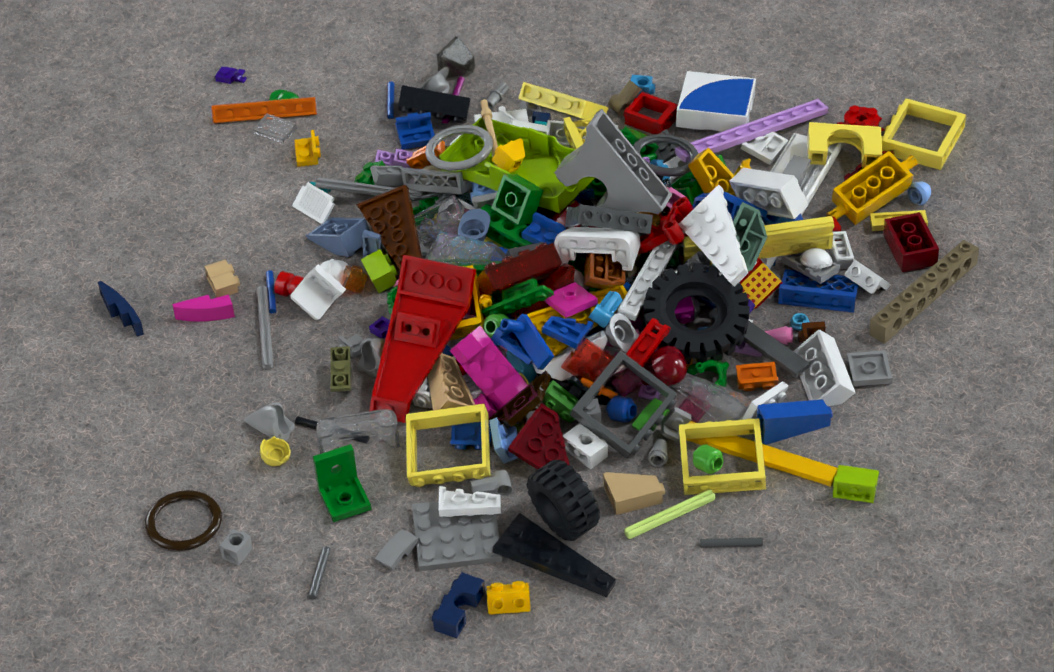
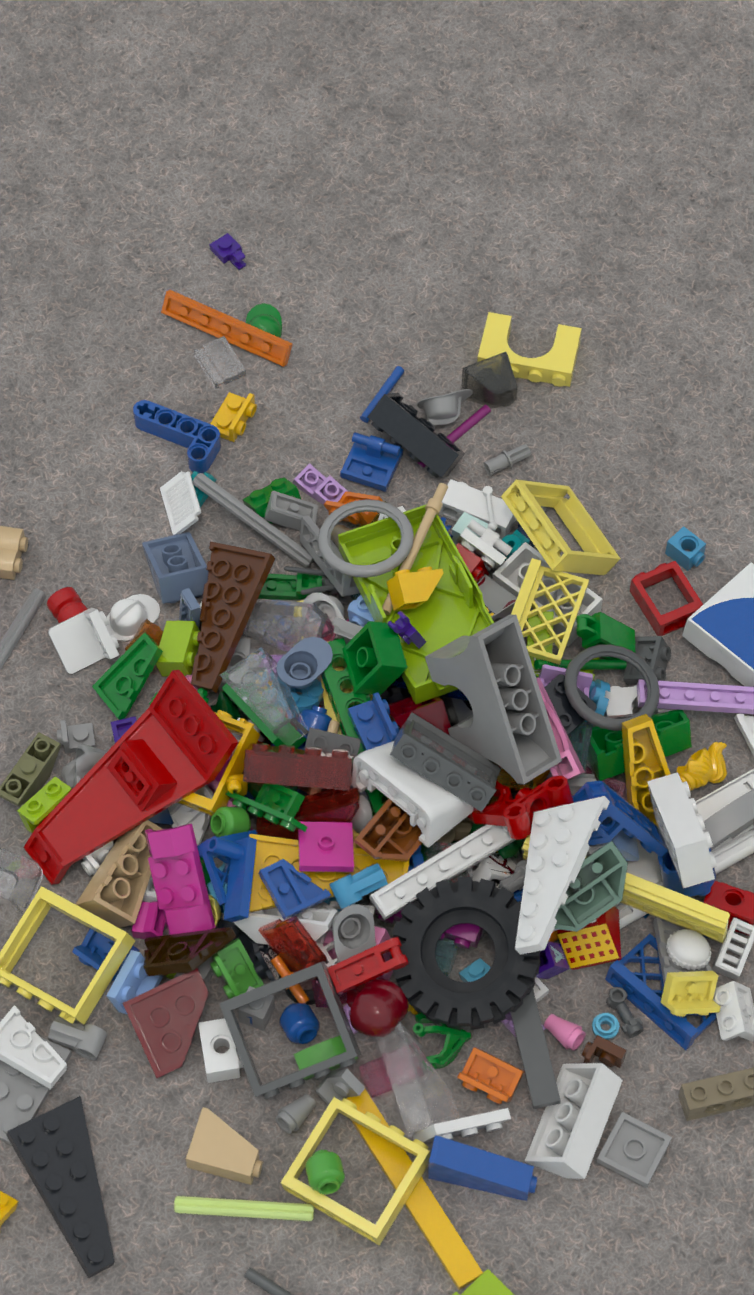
camera: 30 degrees right, 15 degrees up
blue bar [266,270,276,314] -> none
black tyre [526,460,600,541] -> none
dark tan piece [608,80,642,116] -> none
none -> lime bracket [17,777,72,833]
none -> green wing [92,632,163,720]
none -> blue beam [133,400,221,473]
none -> dark purple plate [388,611,426,649]
none -> light yellow arch [477,312,582,387]
none -> dark grey bar [606,987,644,1038]
none -> light yellow bracket [661,971,721,1017]

